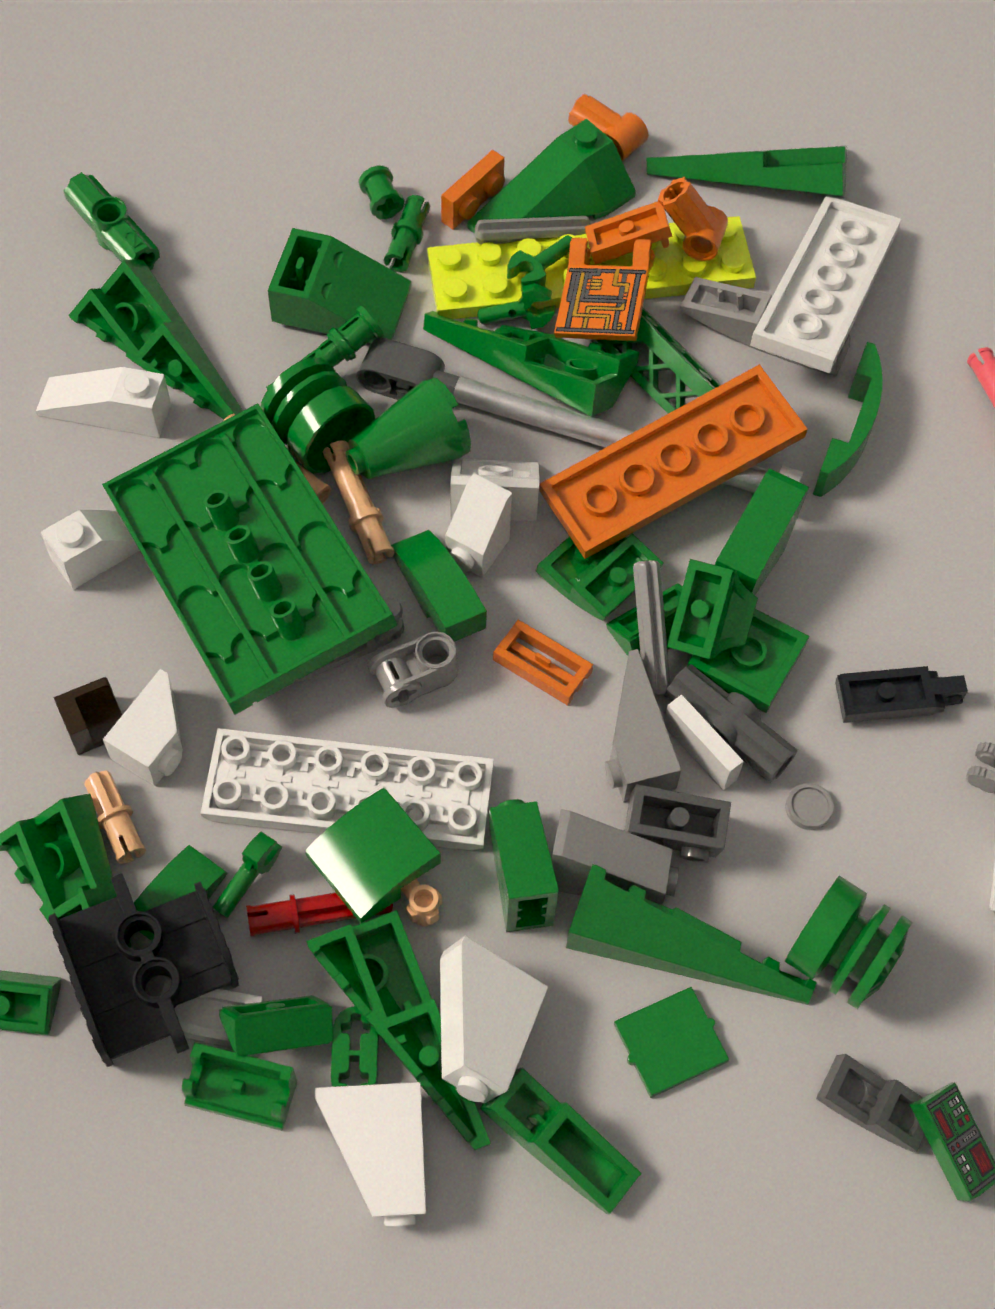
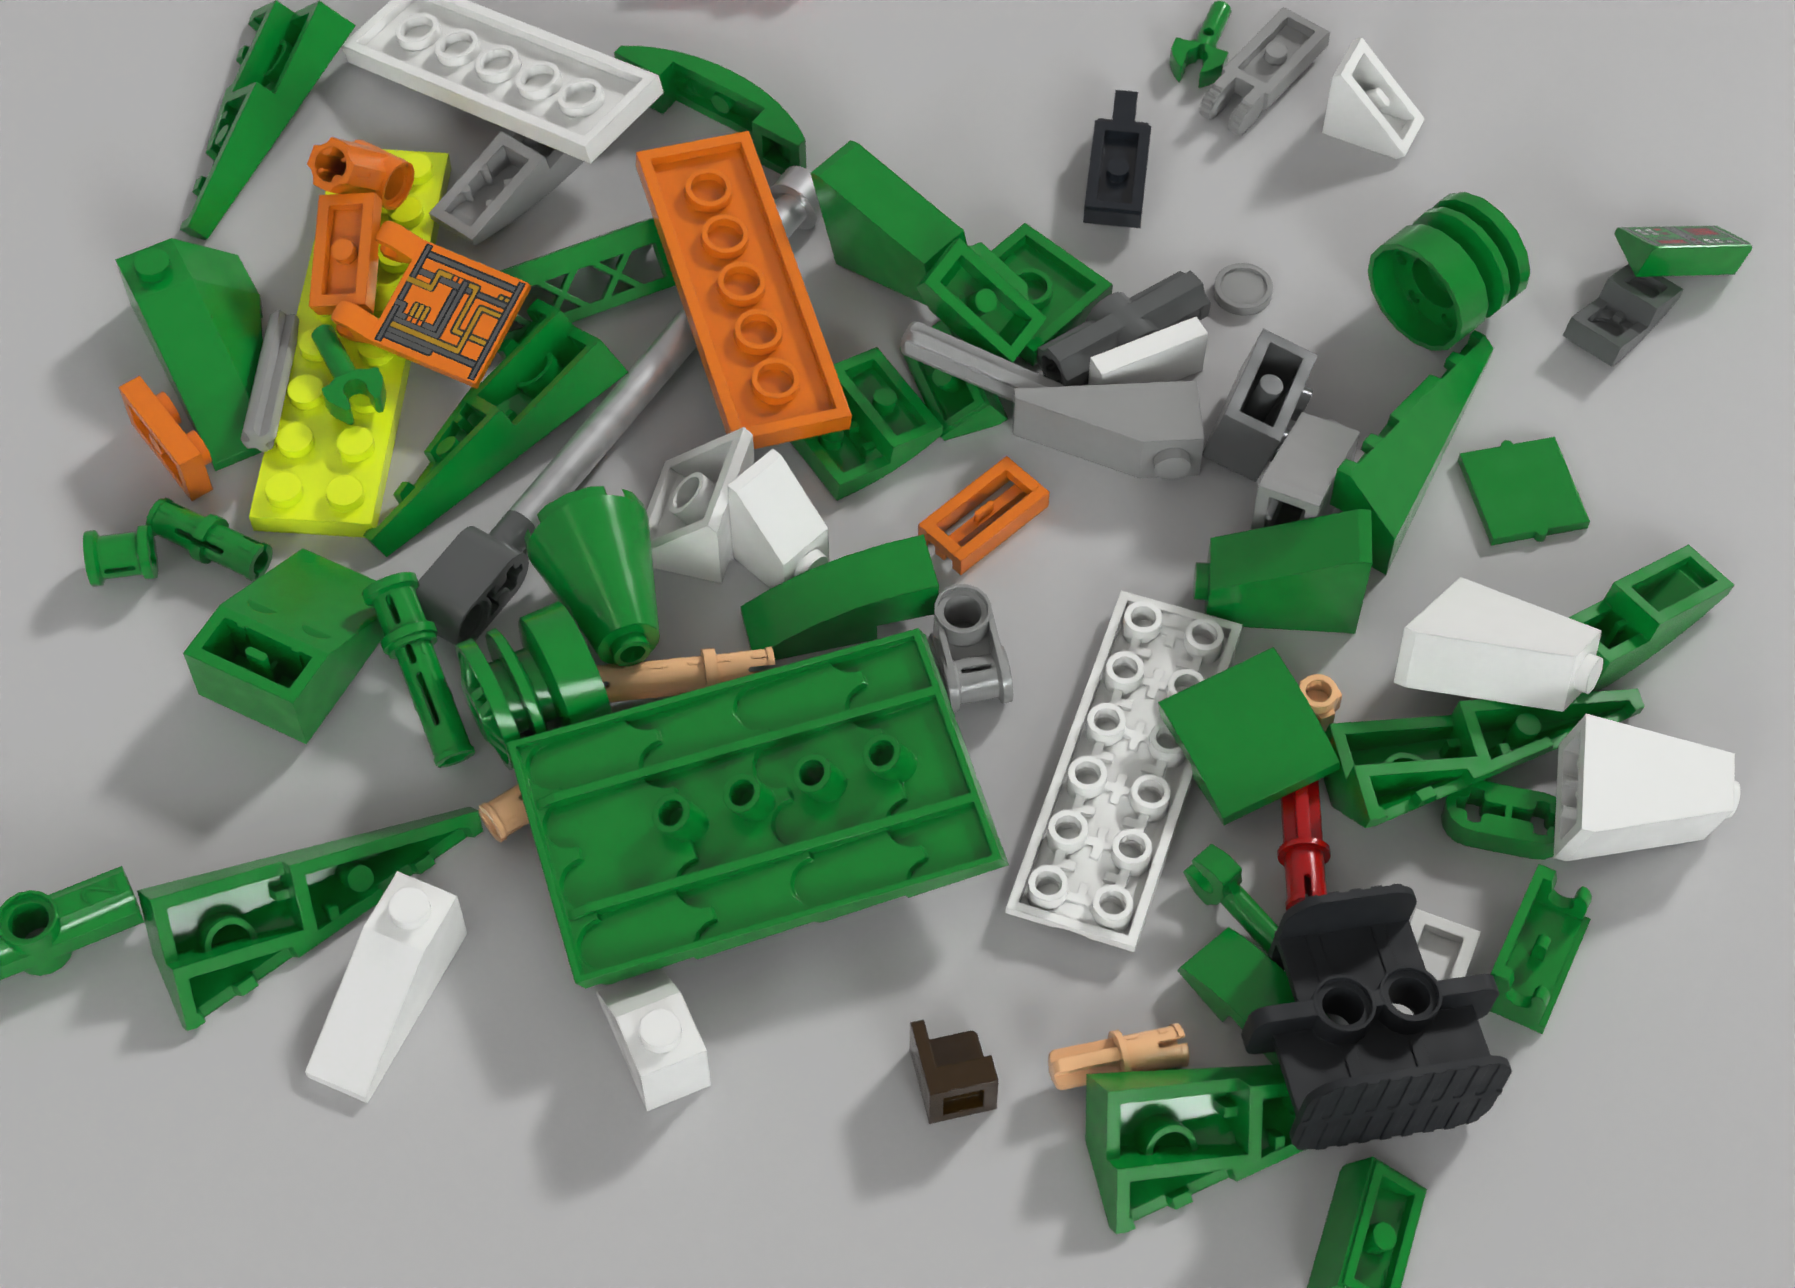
camera: 75 degrees left, 5 degrees down
white slope [103,669,183,786] -> none
green slope [219,995,333,1056] -> none
green bar [478,283,556,329] -> none
orange piece [568,94,649,162] -> none

